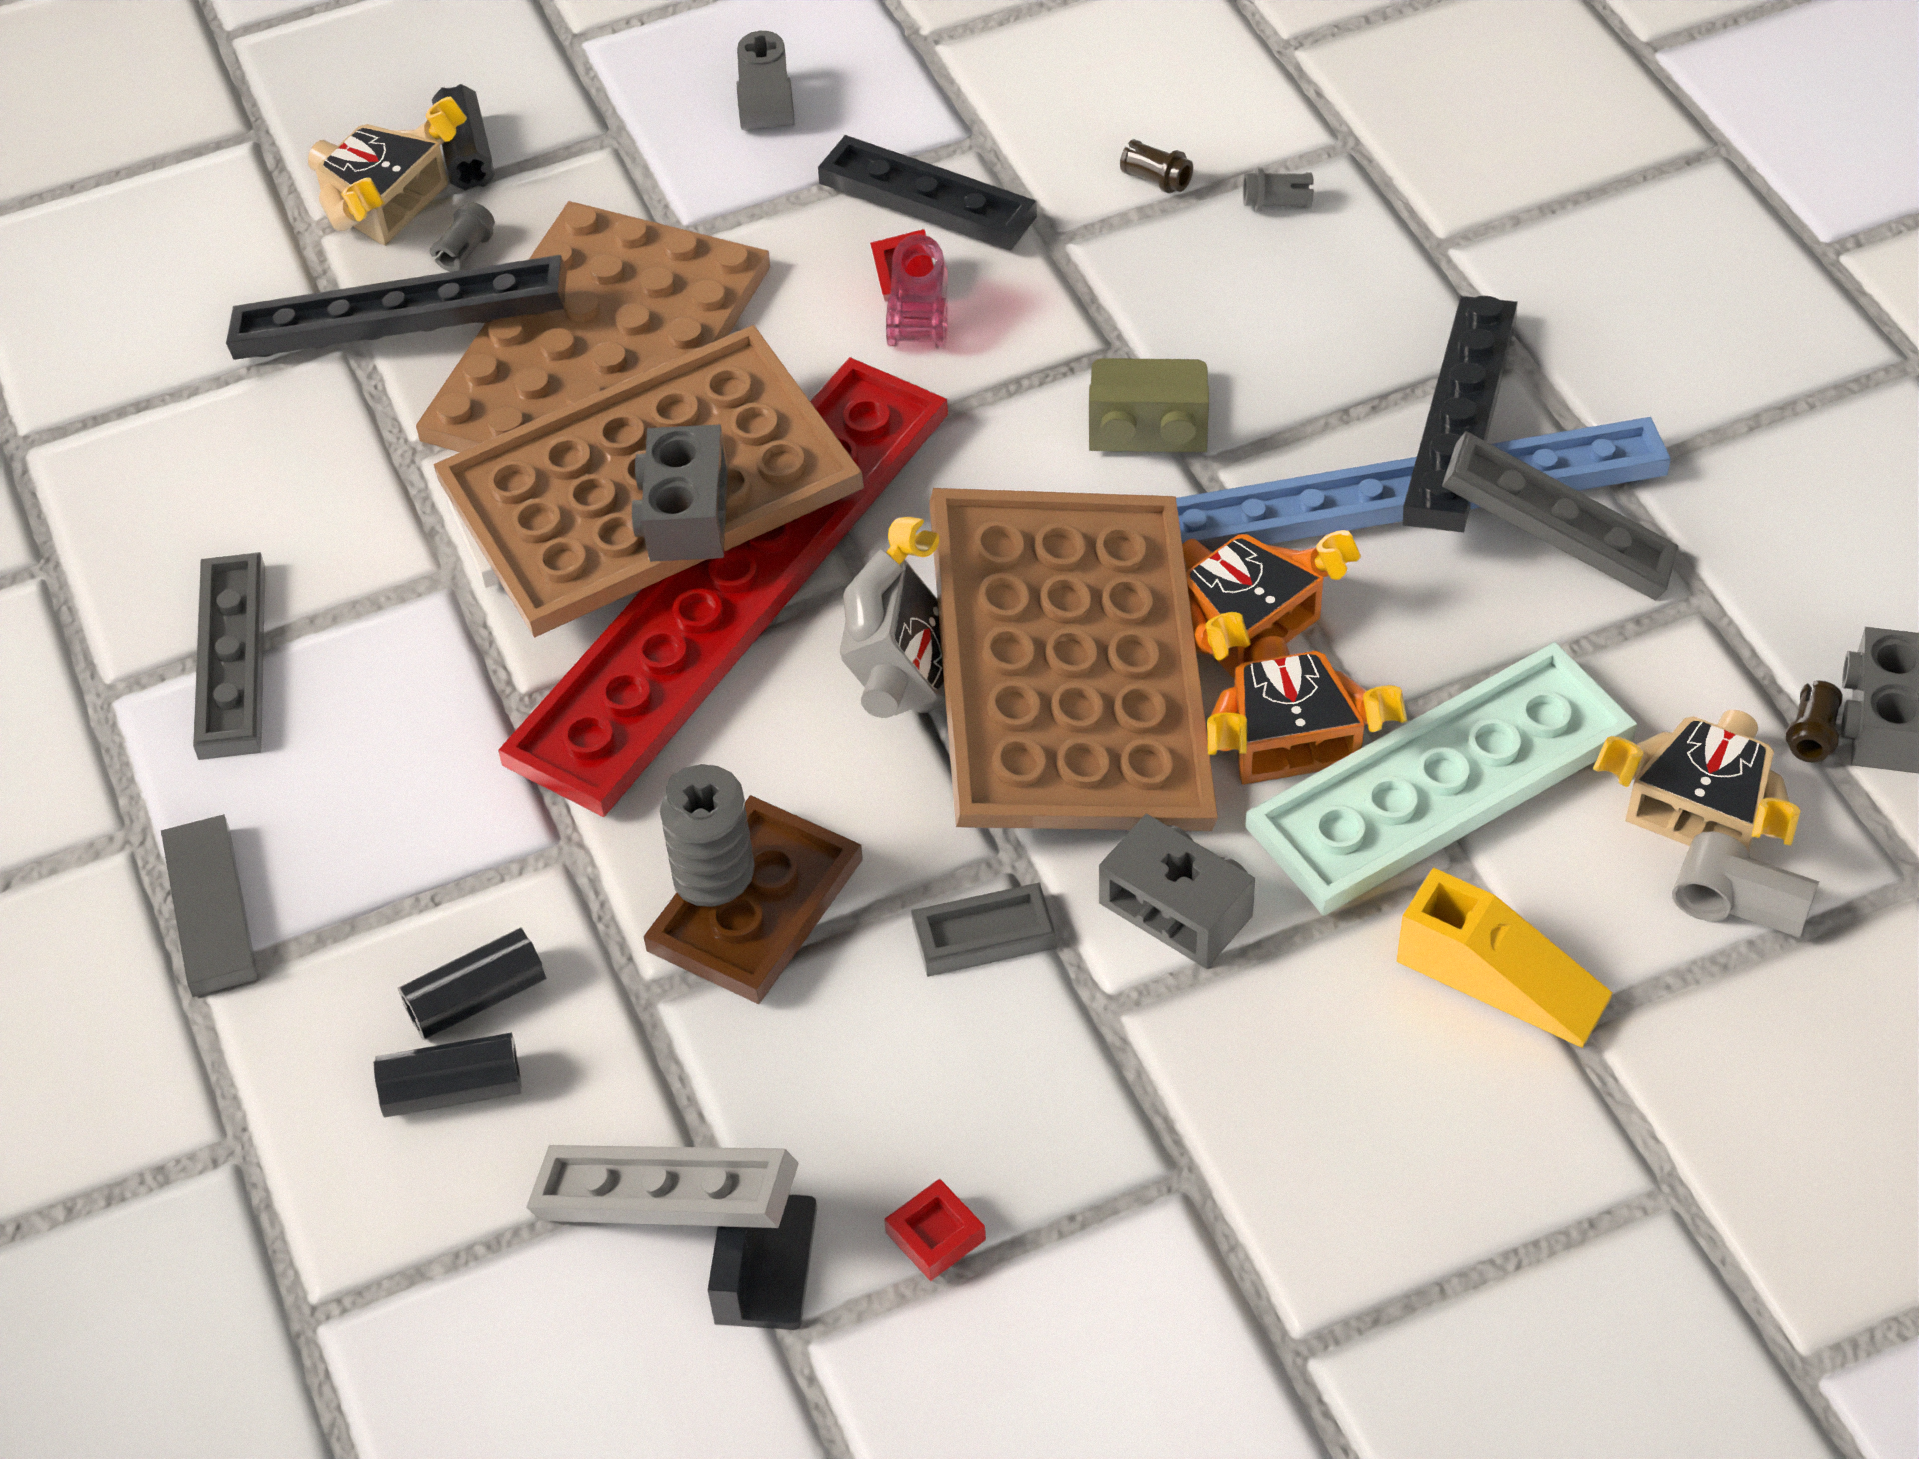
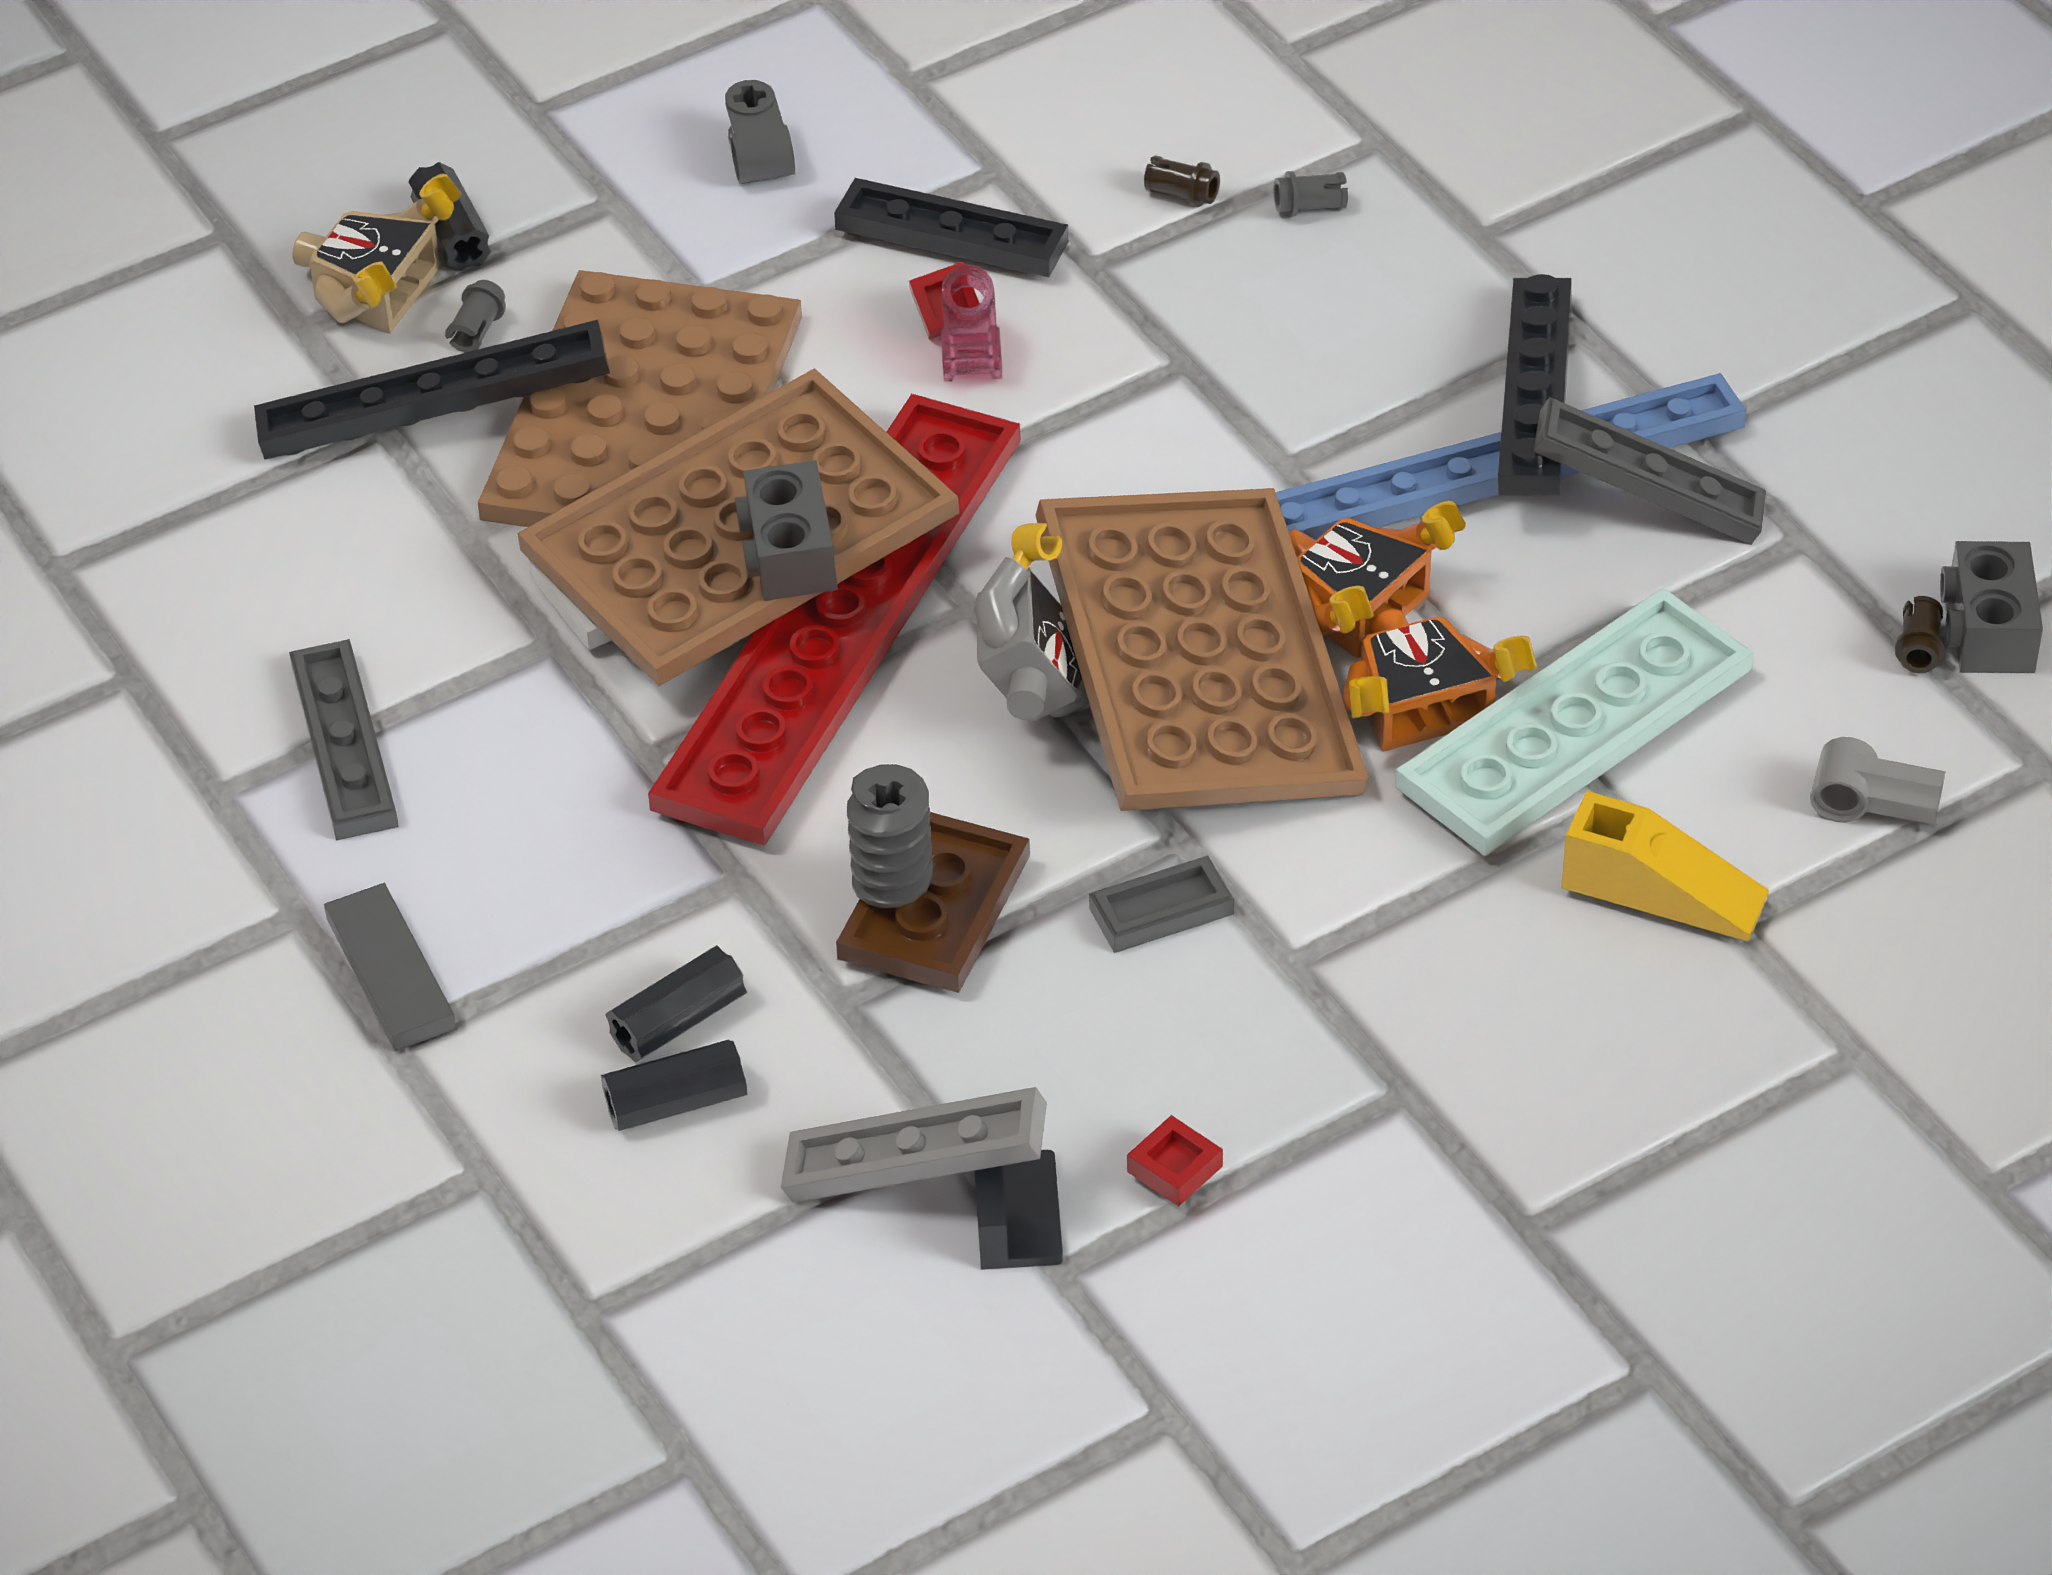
camera: 10 degrees left, 5 degrees down
olive bracket [1089,358,1209,452] -> none
dark grey brick [1099,813,1255,969] -> none
torso [1593,710,1801,852] -> none

